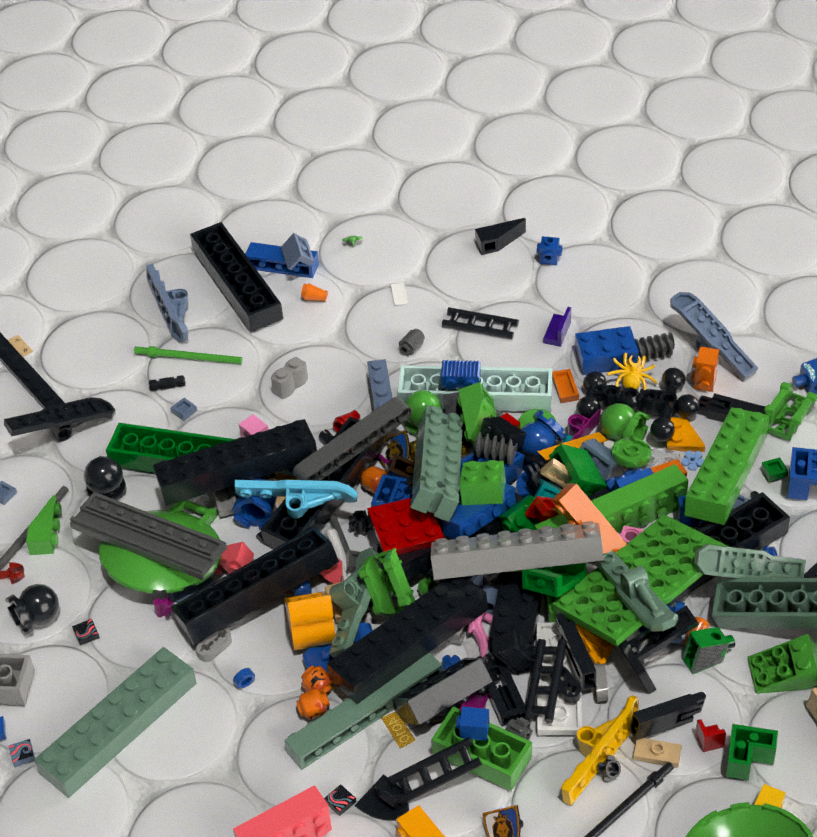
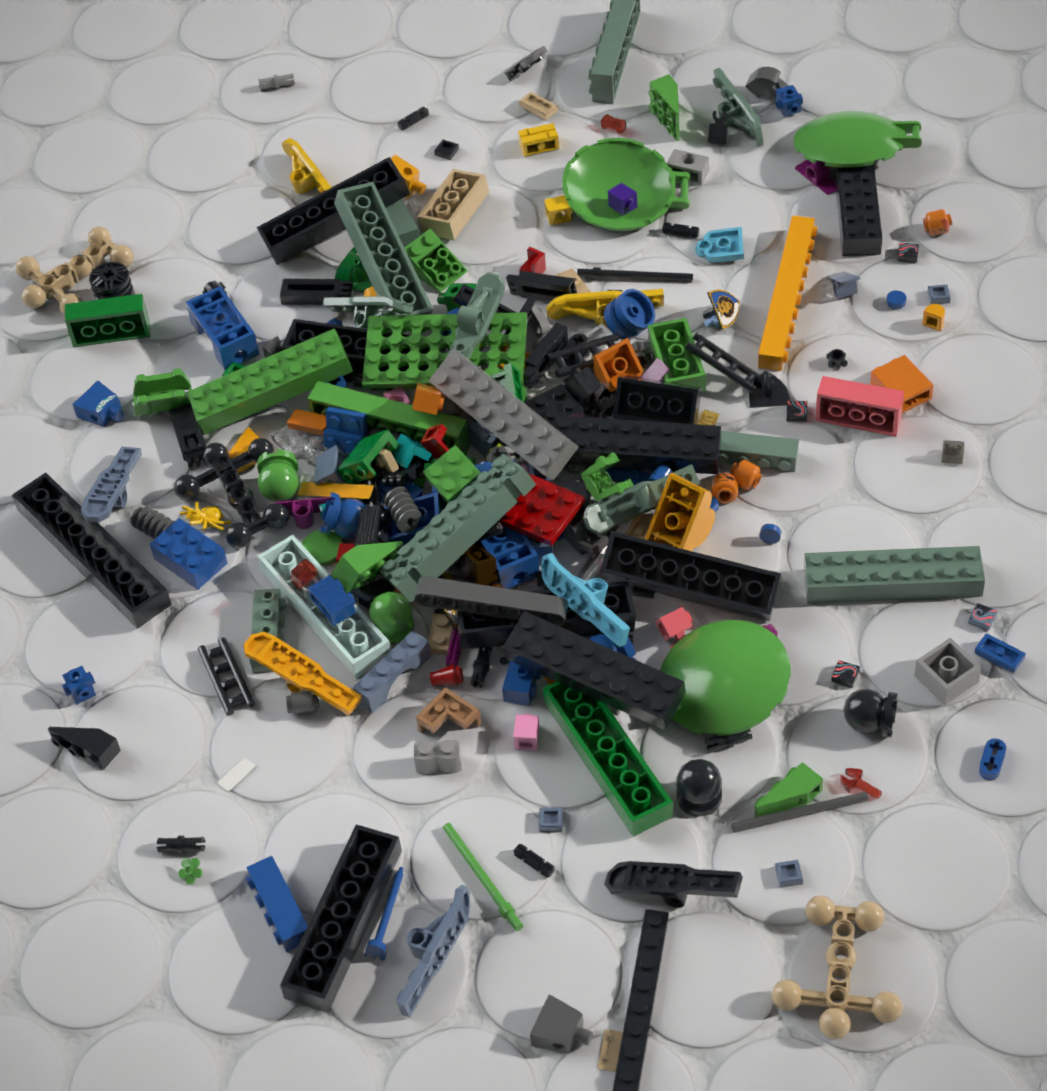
camera: 130 degrees left, 5 degrees up
dark grey plate [70,492,227,580] -> none
sand blue panel [281,233,315,270] -> none
orange cone [301,283,328,302] -> none
blue brick [456,707,490,741] -> none
dark purple panel [543,307,571,347] -> none
orange tile [552,369,579,403] -> none
bright green tile [612,438,652,468] -> none
light blue plant [682,450,704,471] -> none
orange brick [691,347,719,392] -> none
green brick [726,724,778,780] -> none
none -> black brick [12,472,172,629]
none -> black pin [157,835,206,854]
none -> light orange piece [243,632,362,716]
none -> sand green brick [249,589,286,673]
none -> dark grey slope [262,336,281,358]
none -> clear red brick [291,559,318,589]
none -> blue piece [364,867,404,961]
none -> medium nougat panel [416,687,481,733]
none -> light grey beam [528,306,551,338]
none -> dark grey torso [530,995,593,1053]
none -> orange slope [593,338,645,392]
none -> blue wheel [604,289,655,340]

